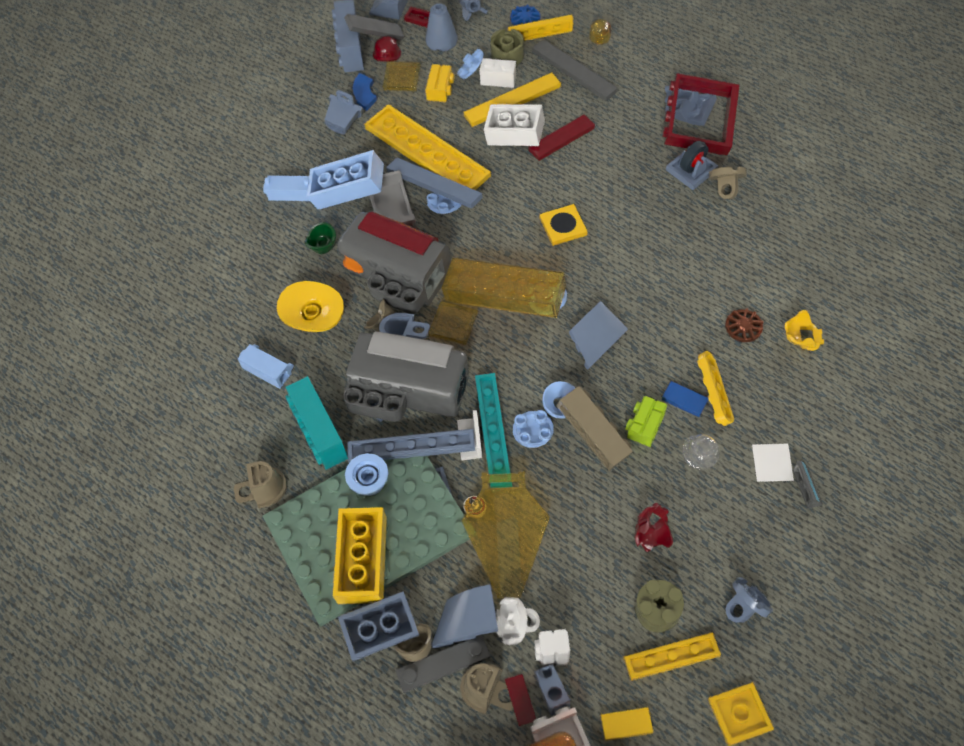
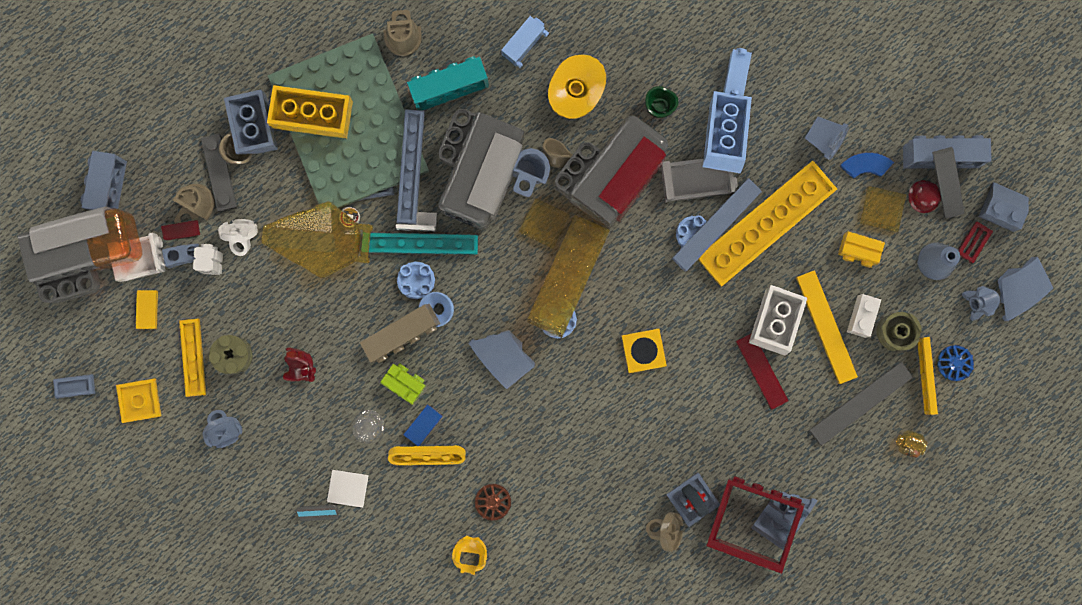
camera: 90 degrees right, 25 degrees up
light blue piece [345,453,389,496] -> none
sand blue slope [432,585,498,649] -> none
light blue dish [457,48,484,79] -> none

